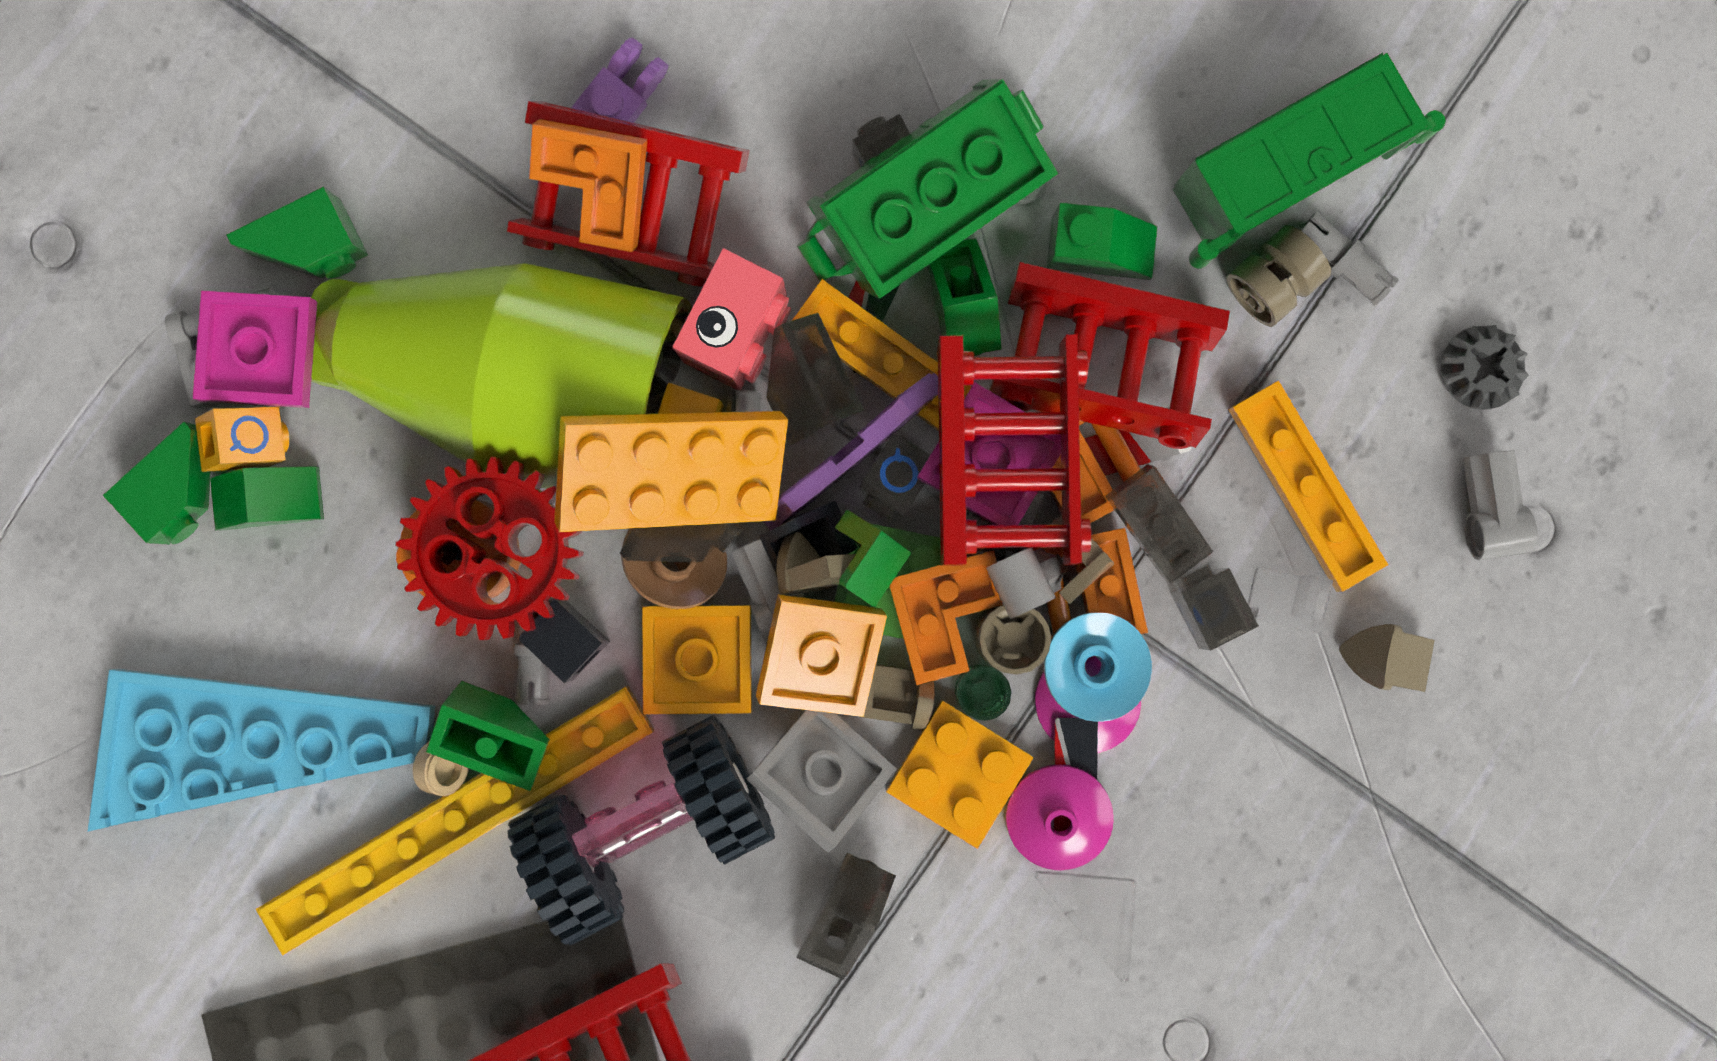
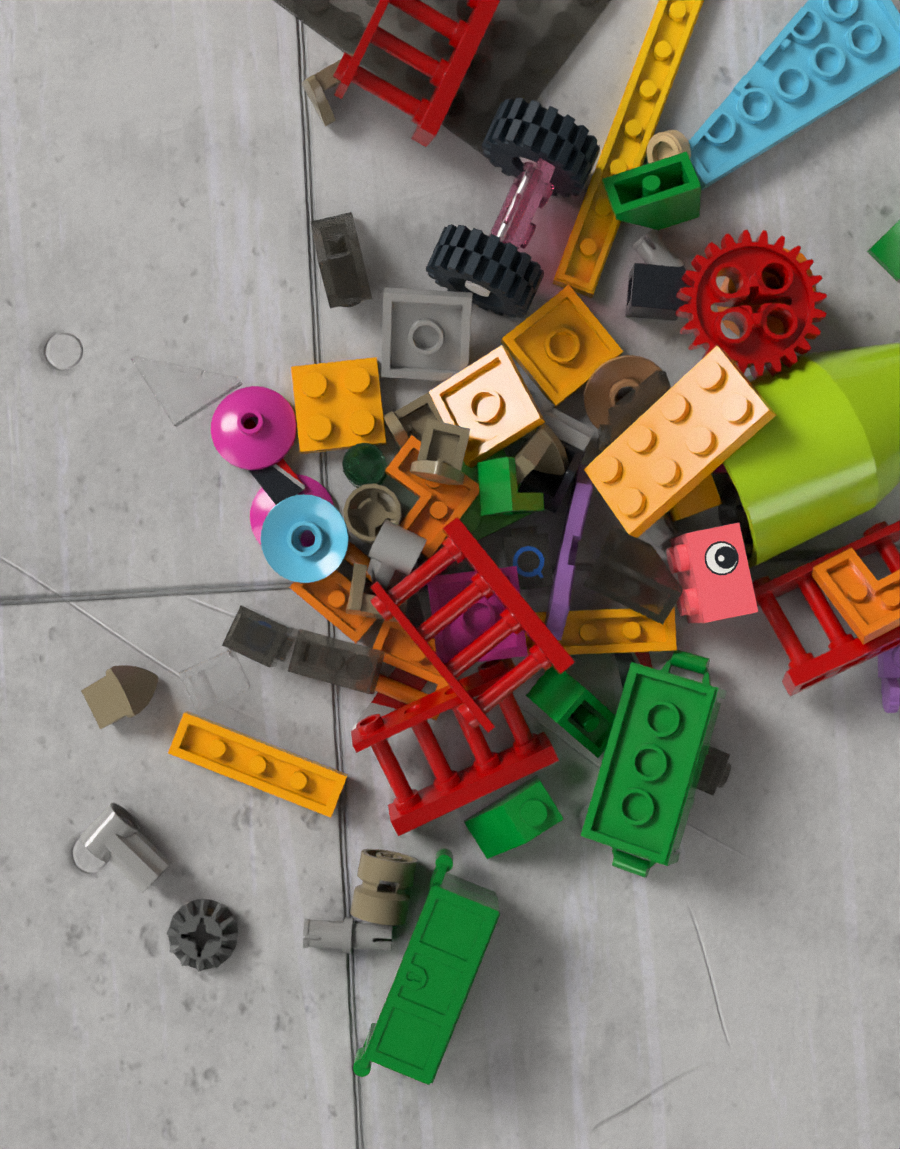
camera: 145 degrees right, 0 degrees up
none -> dark tan tile [410,418,471,485]

